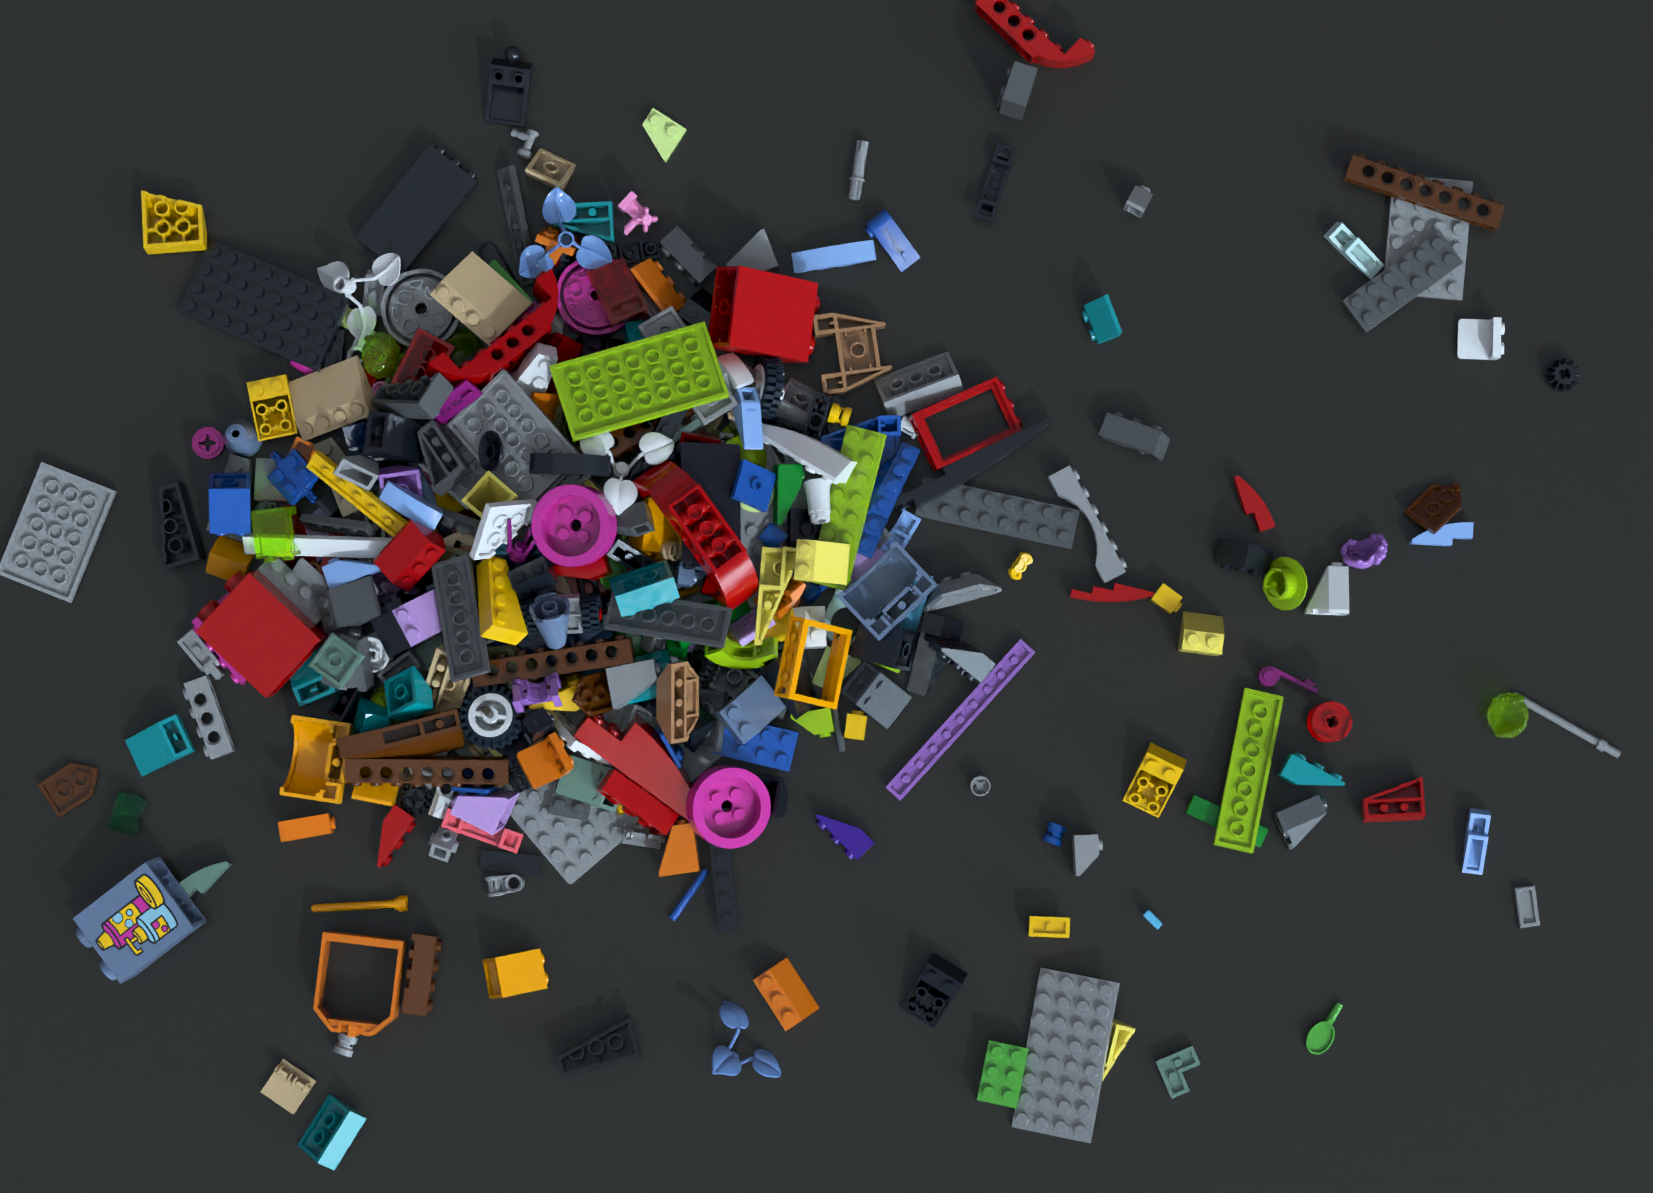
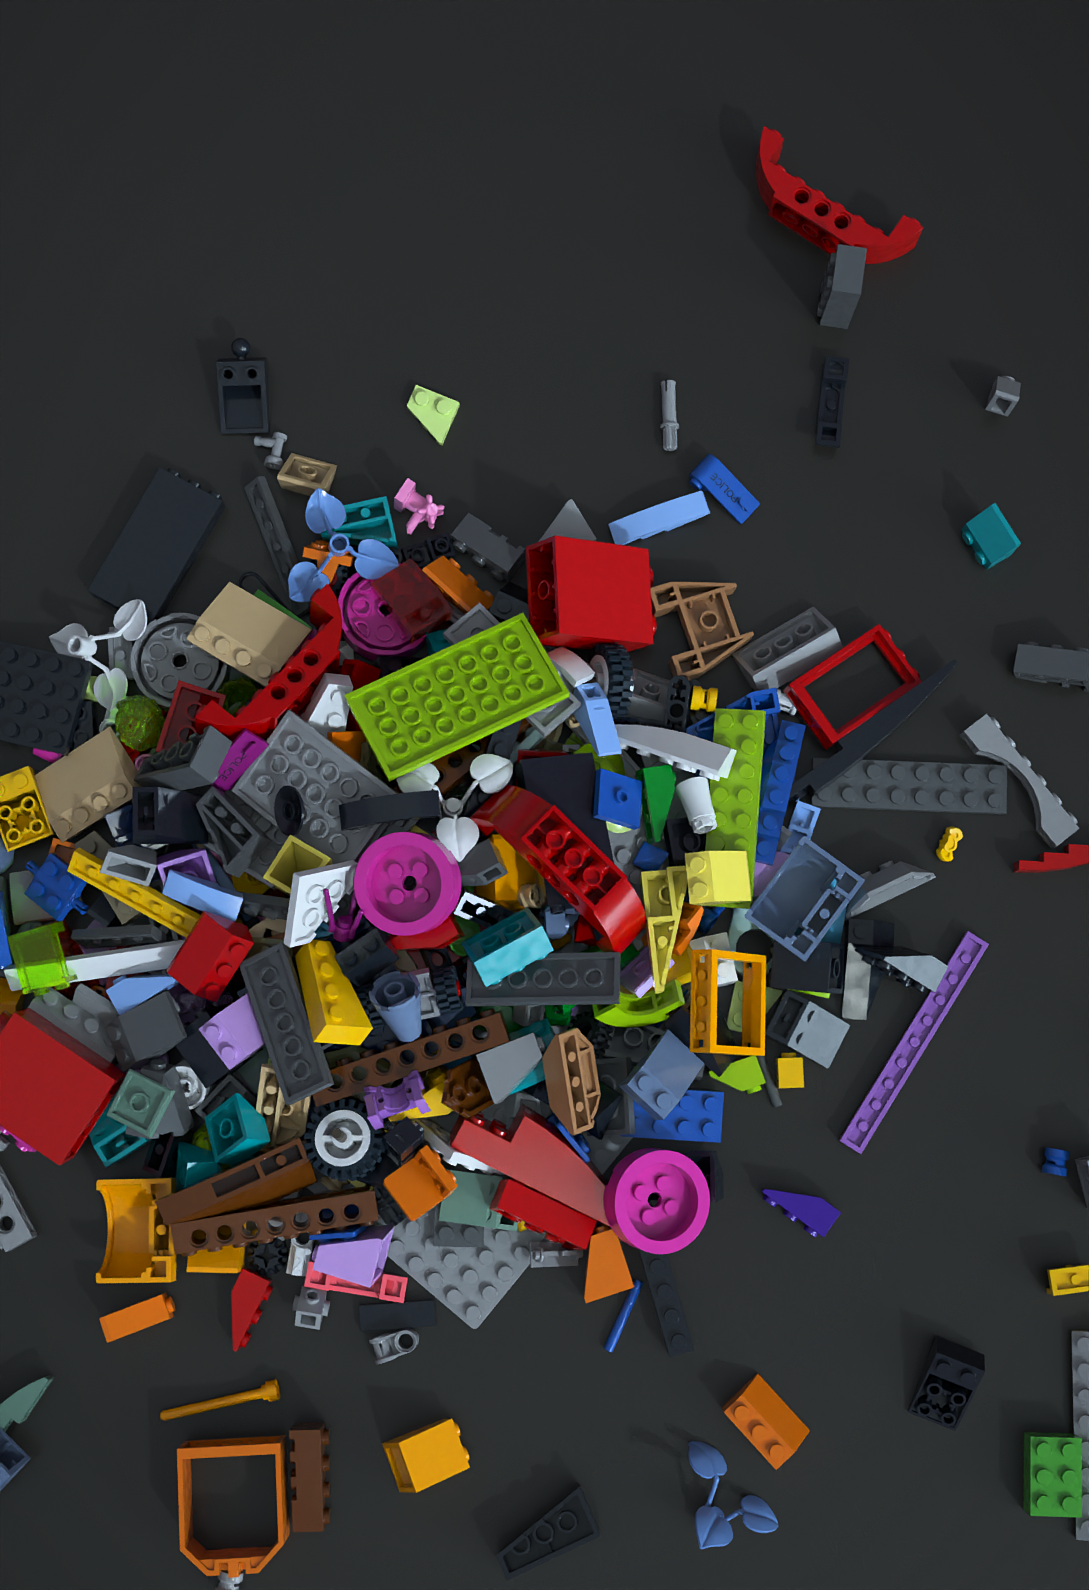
camera: 15 degrees left, 5 degrees down
light grey wheel [970,776,991,796] -> none

